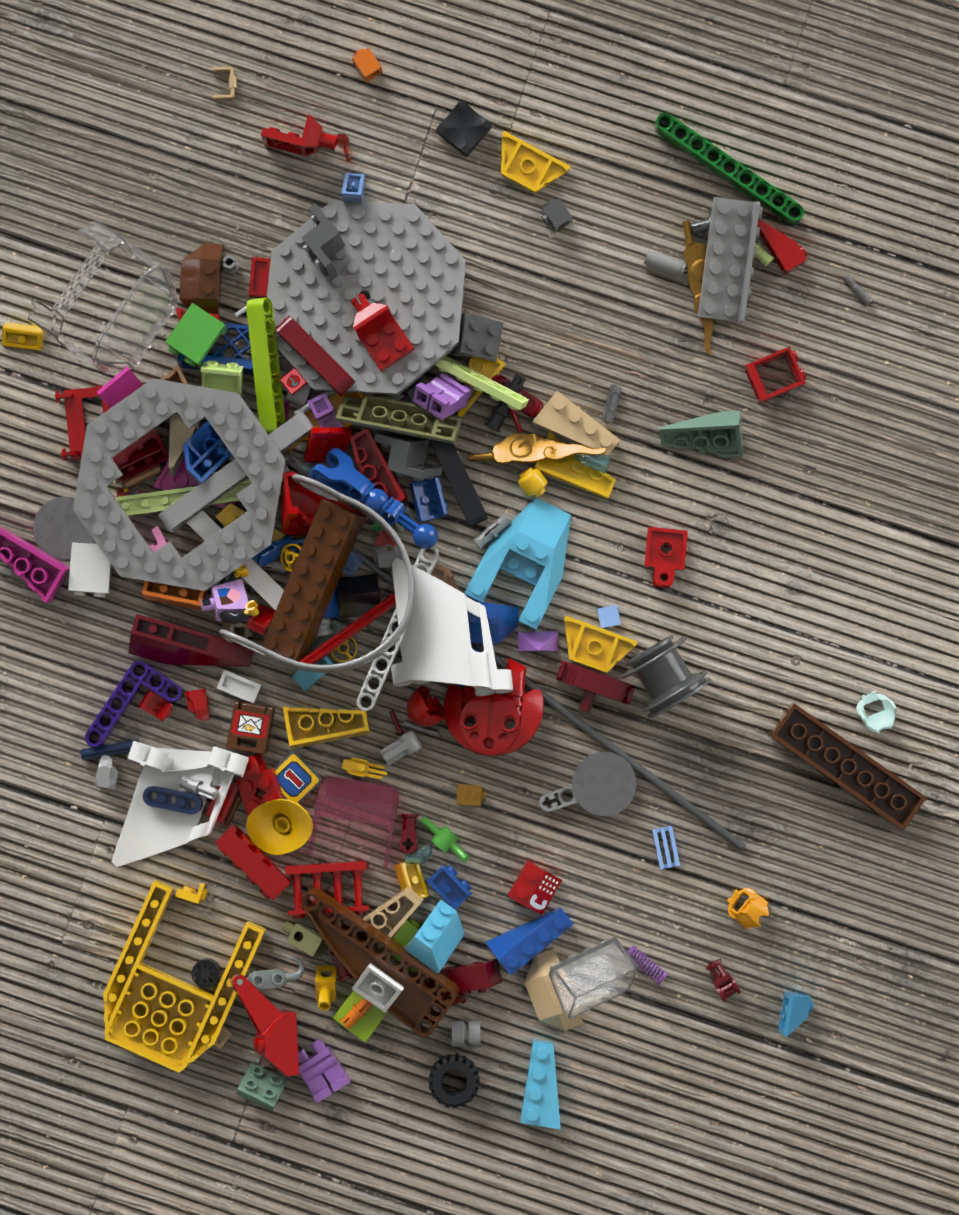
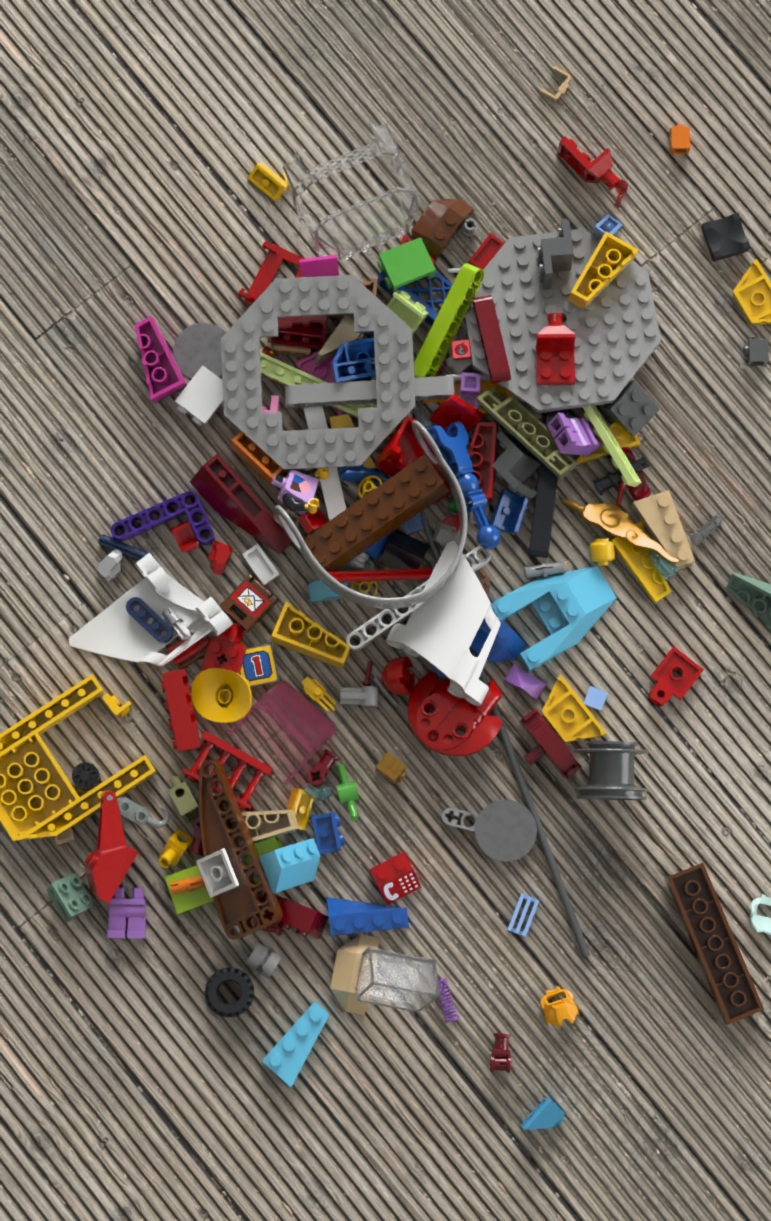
camera: 25 degrees right, 5 degrees down
none -> yellow wedge [567,232,639,309]

